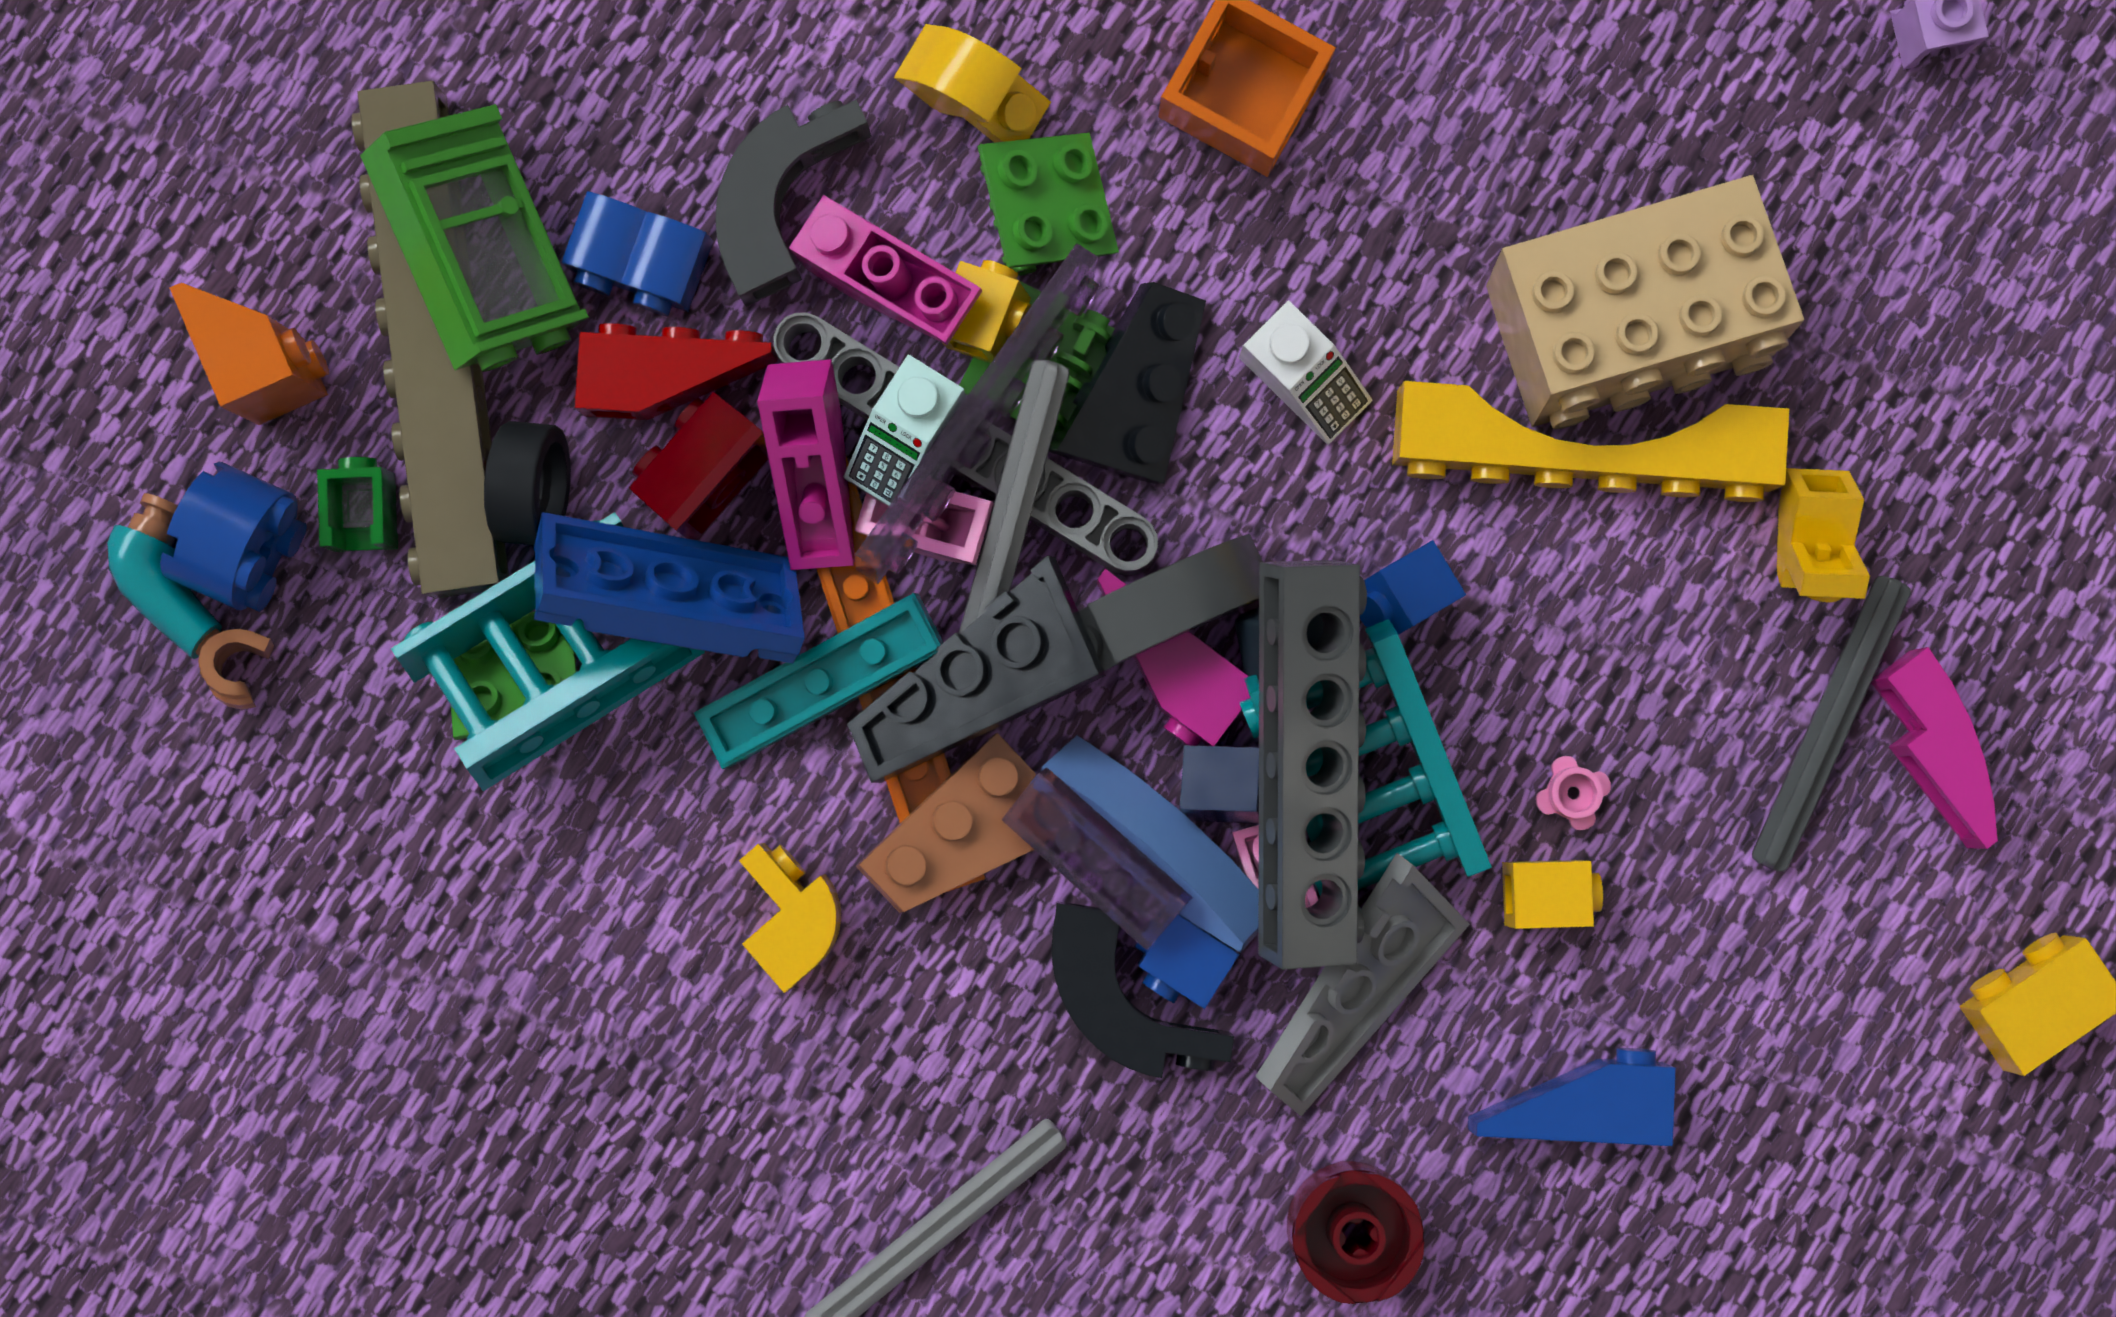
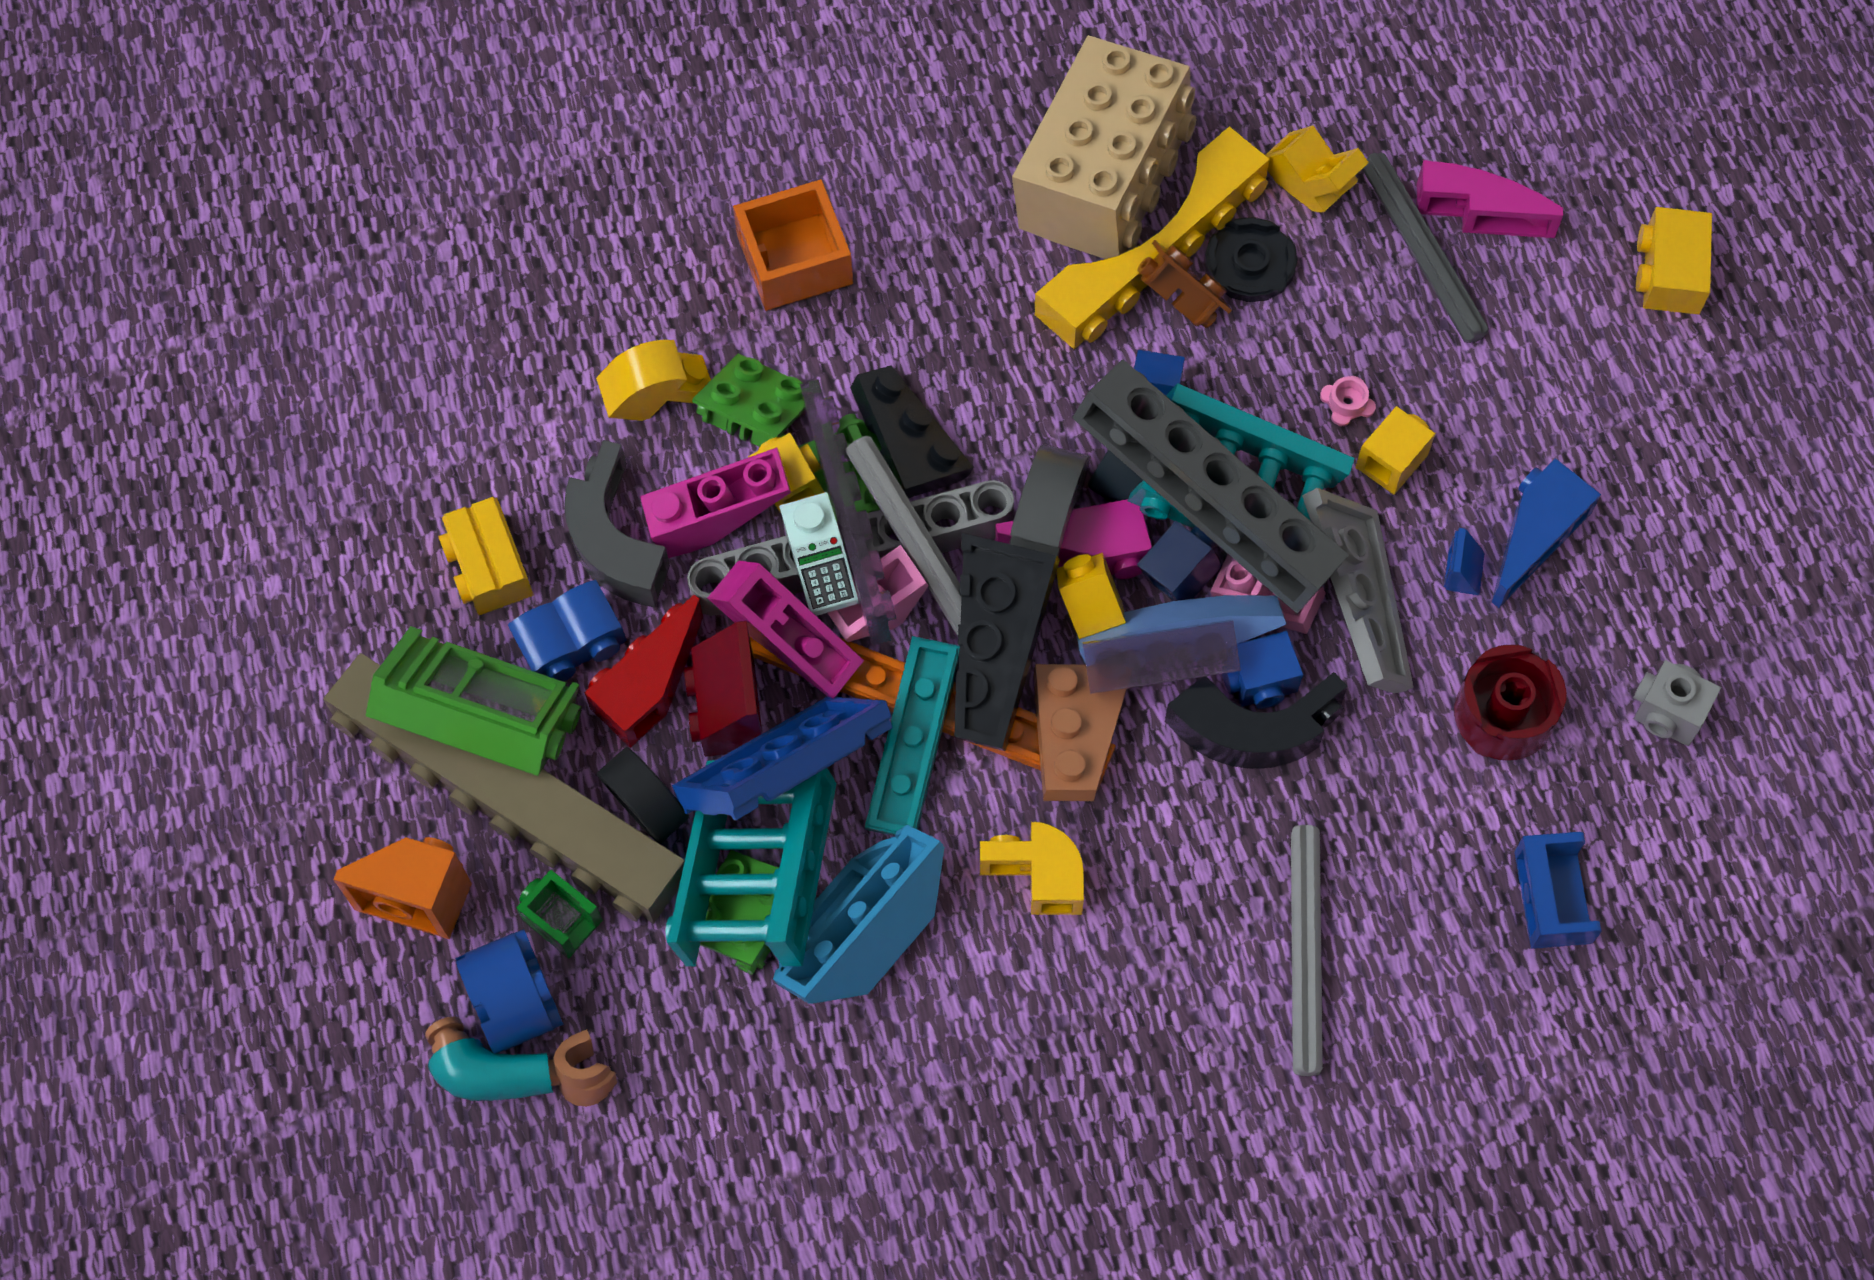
camera: 50 degrees left, 20 degrees down
white slope [1239,300,1373,445] -> none
none -> yellow brick [438,497,534,615]
none -> dark azure wedge [773,825,945,1004]
none -> yellow brick [1057,552,1126,639]
none -> dark orange hinge [1137,240,1232,328]
none -> black tile [1204,217,1298,302]
none -> blue slope [1444,528,1485,595]

